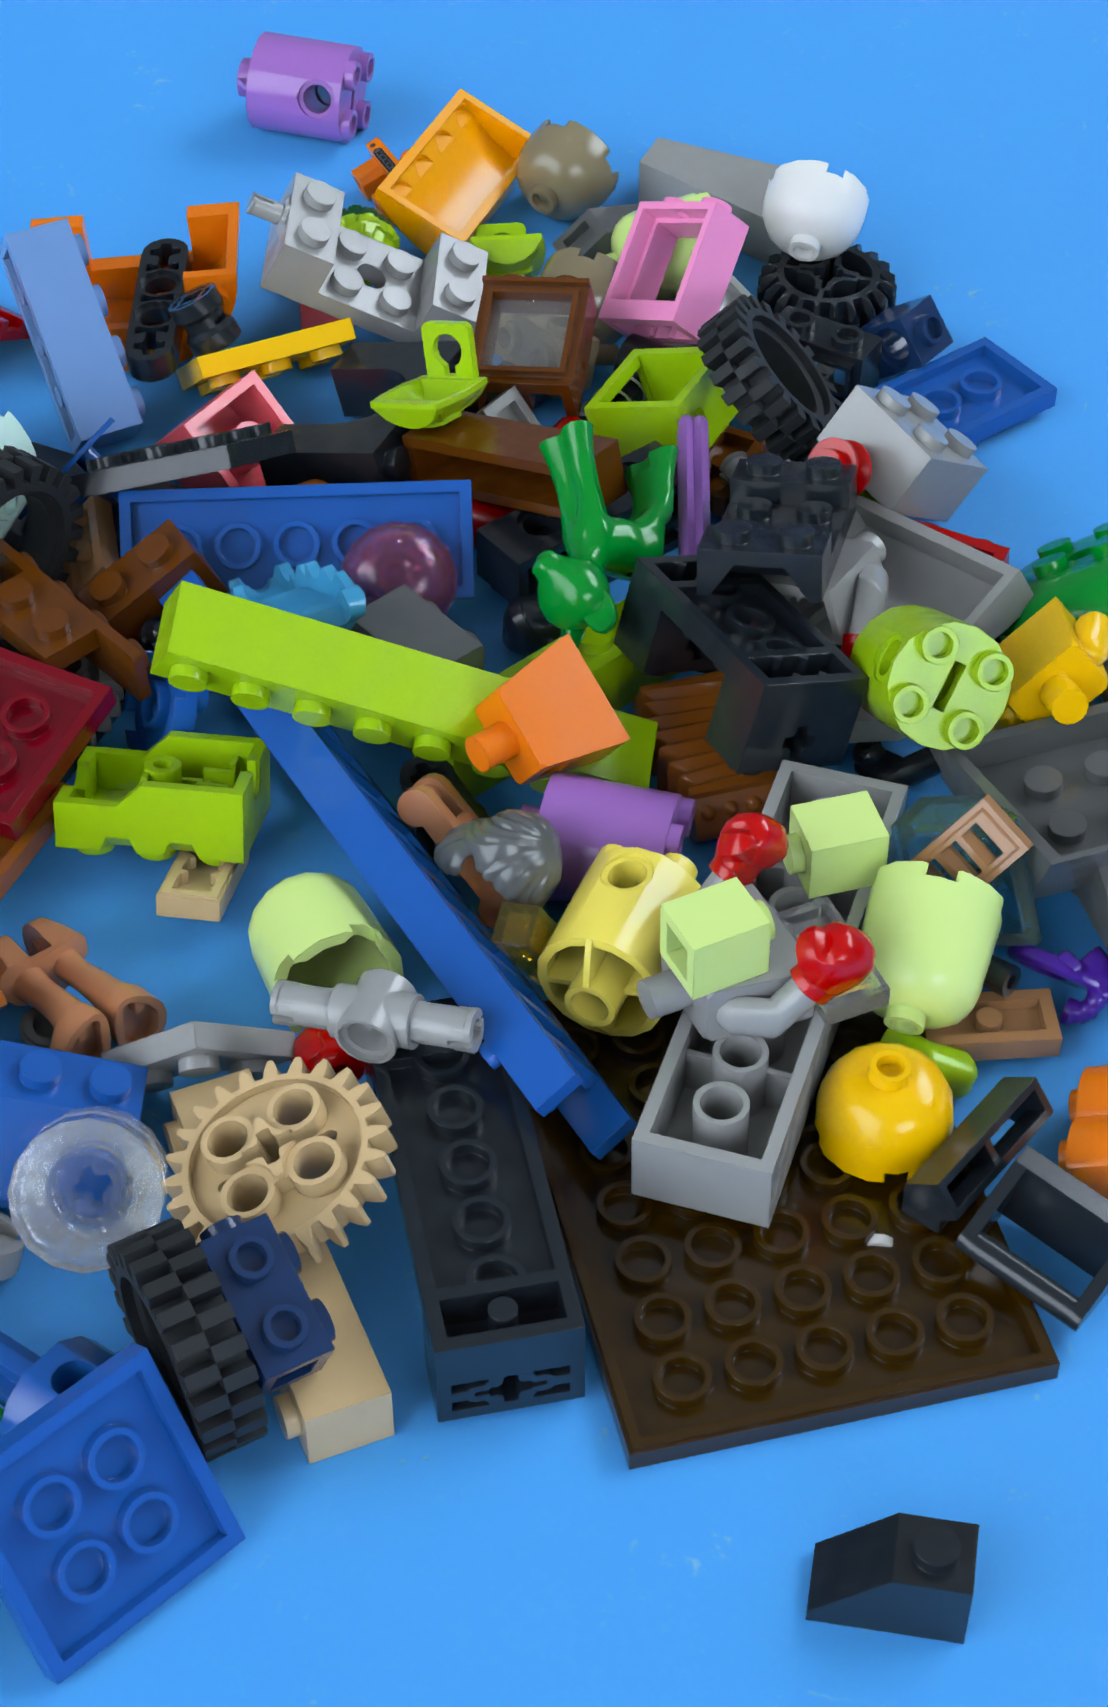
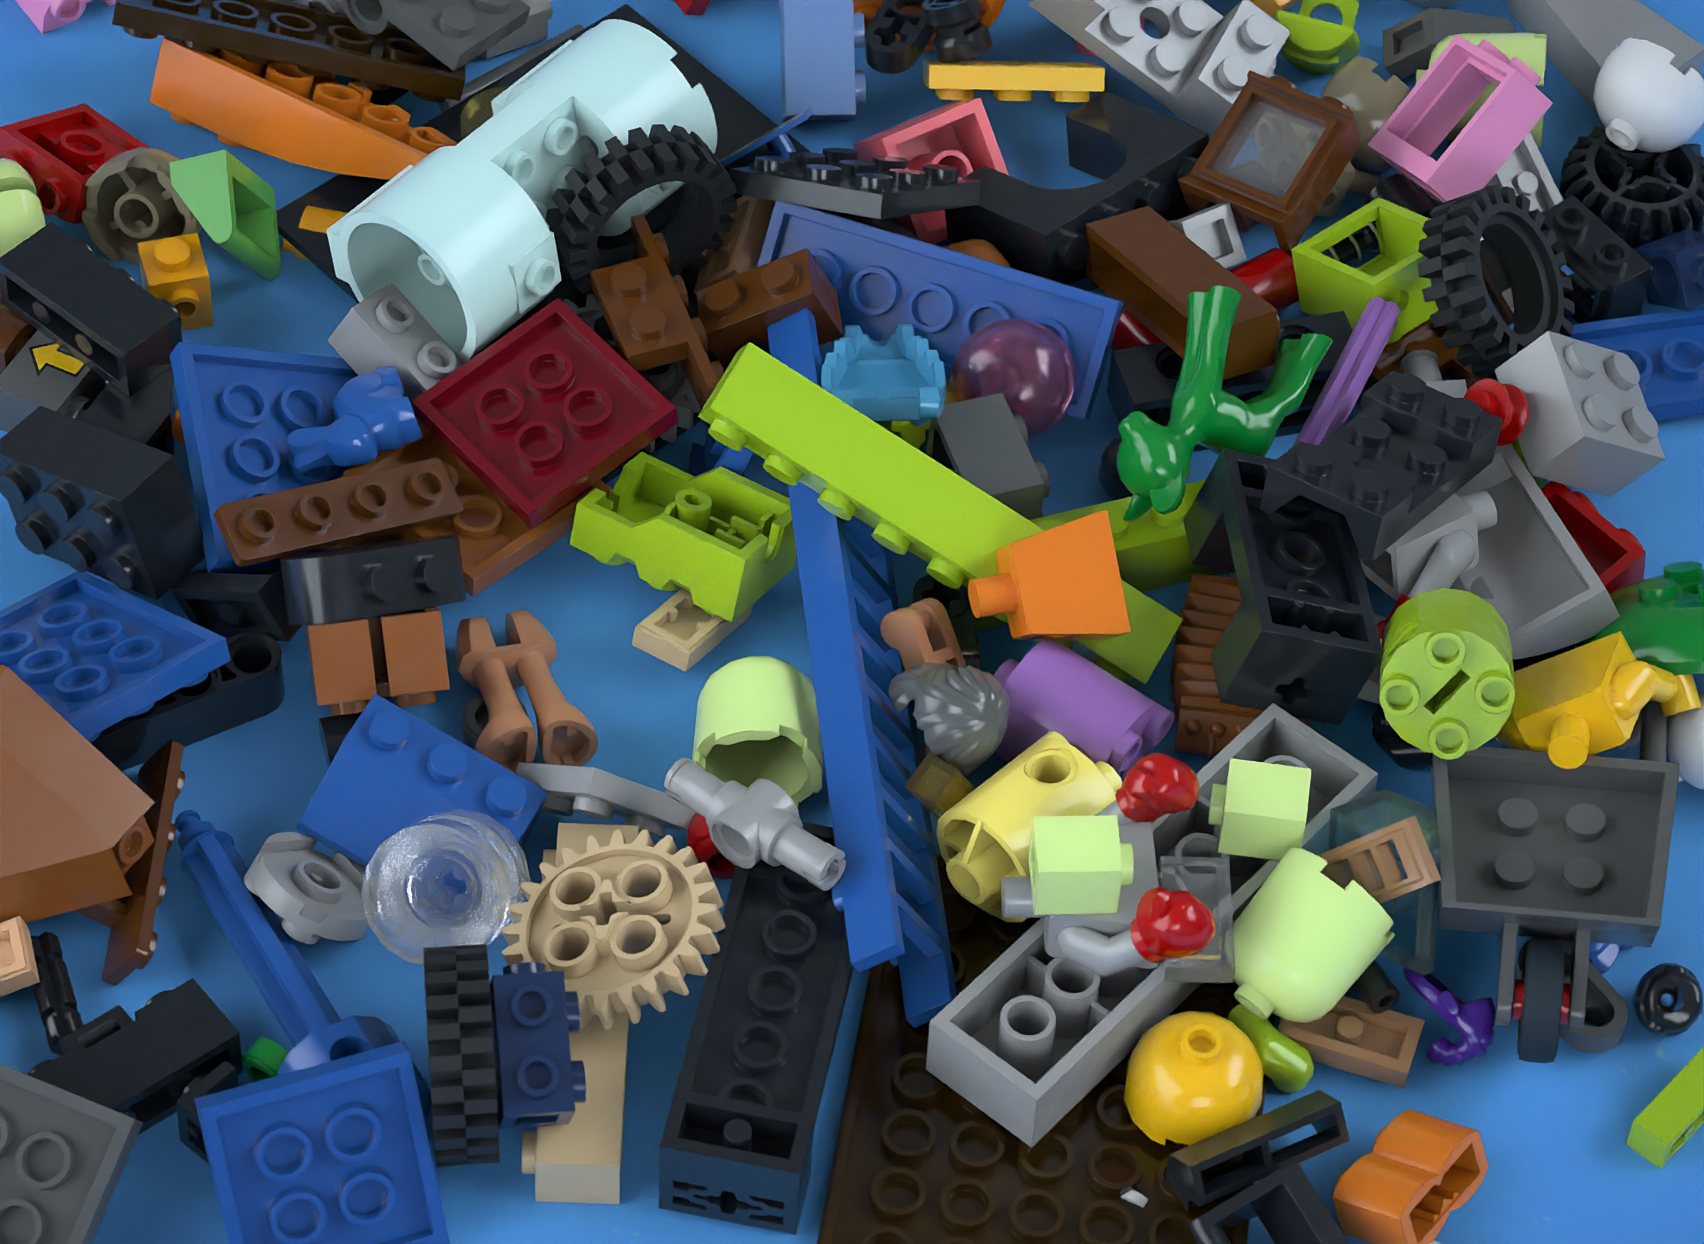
camera: 20 degrees right, 5 degrees up
lime piece [370,320,488,429] -> none

